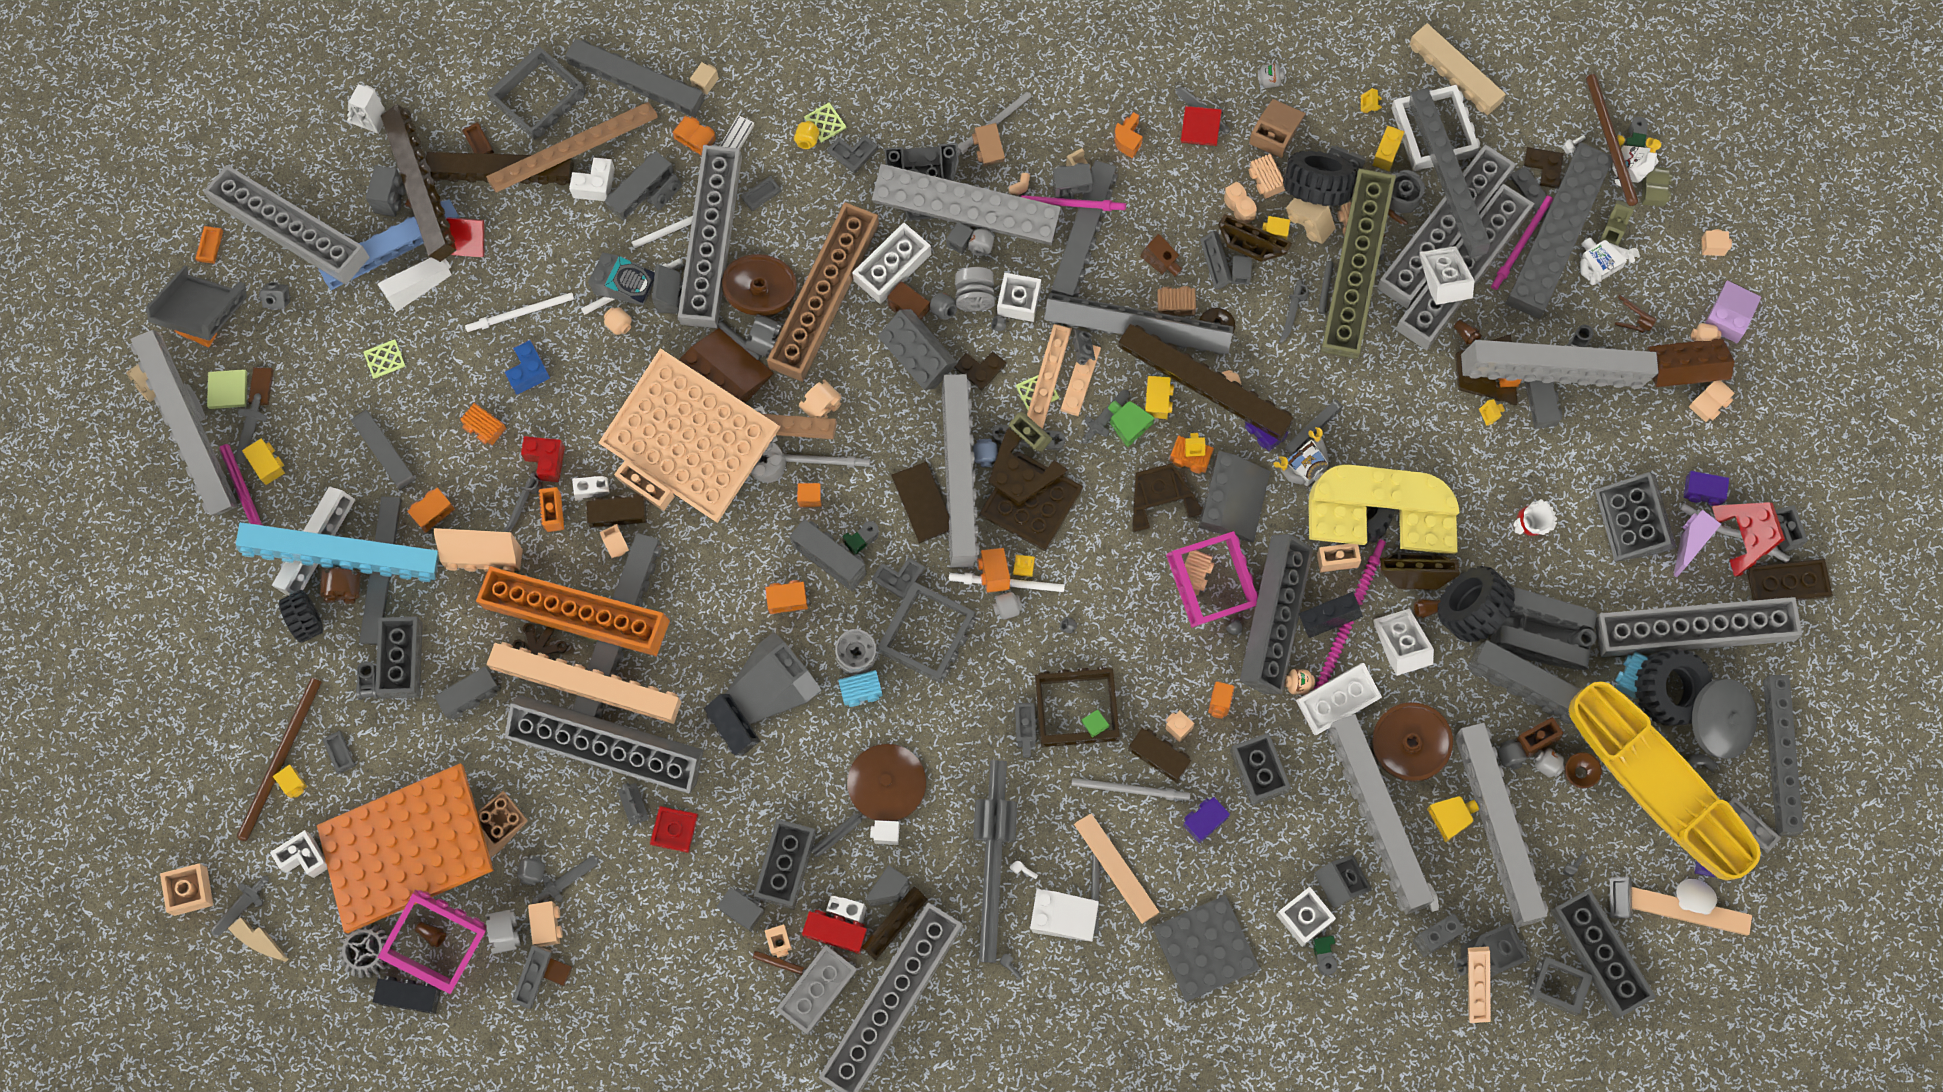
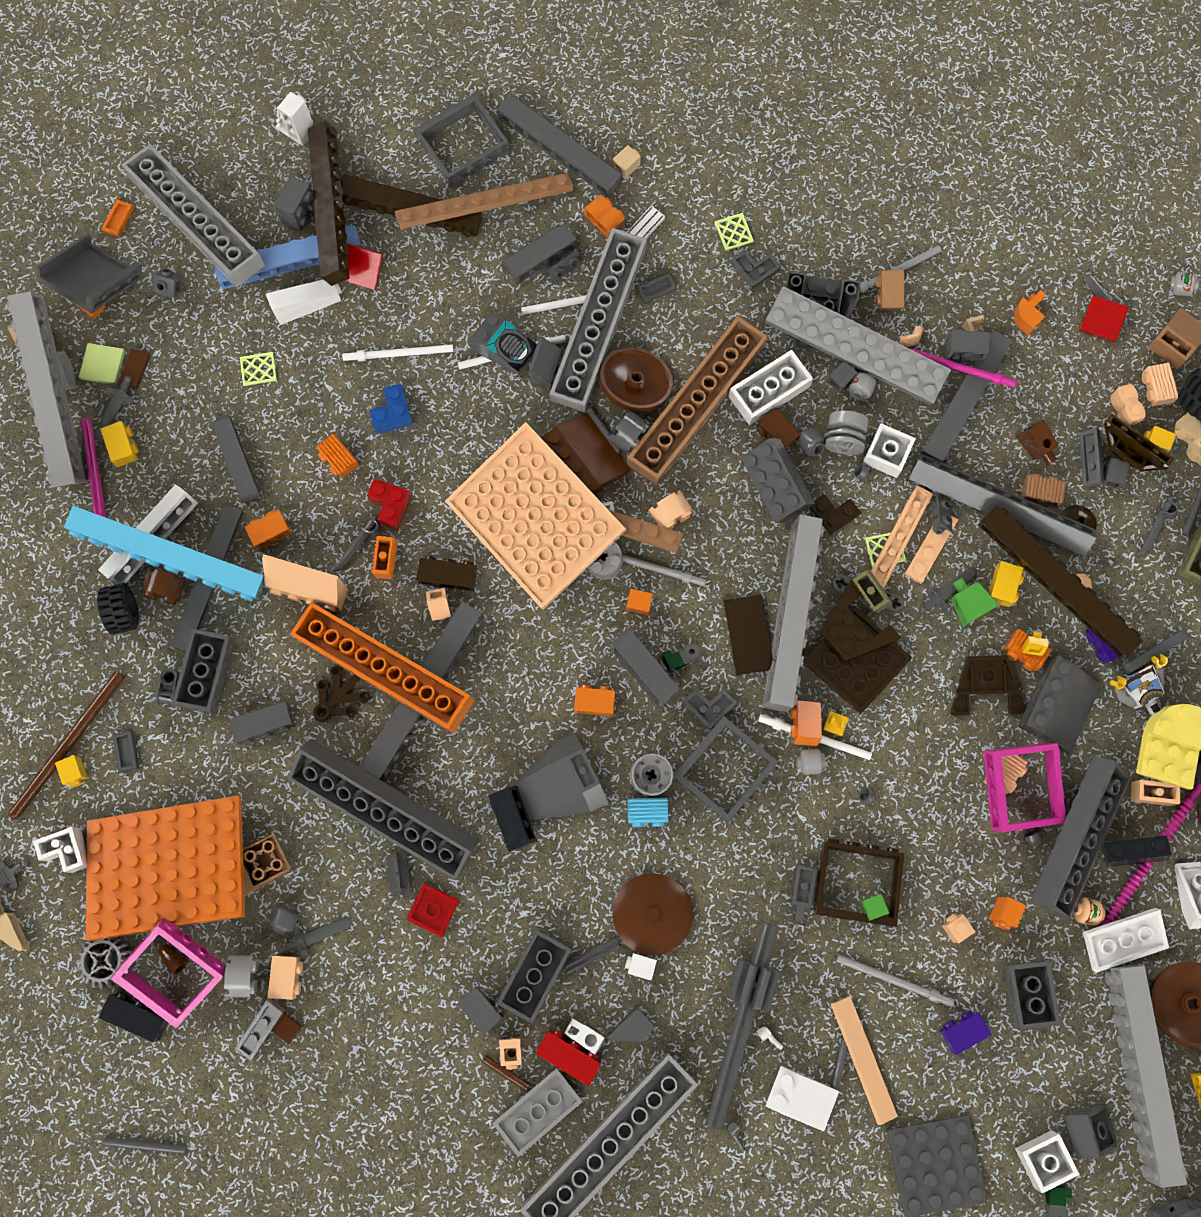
camera: 10 degrees right, 5 degrees up
reddish brown tile [462,122,494,154] -> none
light nougat brick [486,642,681,724] -> none
white brick [569,158,615,201] -> none
white leg [572,476,610,501] -> none
light nougat head [604,307,632,335] -> none
light nougat brick [614,460,675,511] -> none
yellow head [794,121,820,149] -> none
dark brown tile [861,886,928,961] -> none
sand blue head [973,439,998,468] -> none
dark brown brick [1128,728,1191,783] -> none

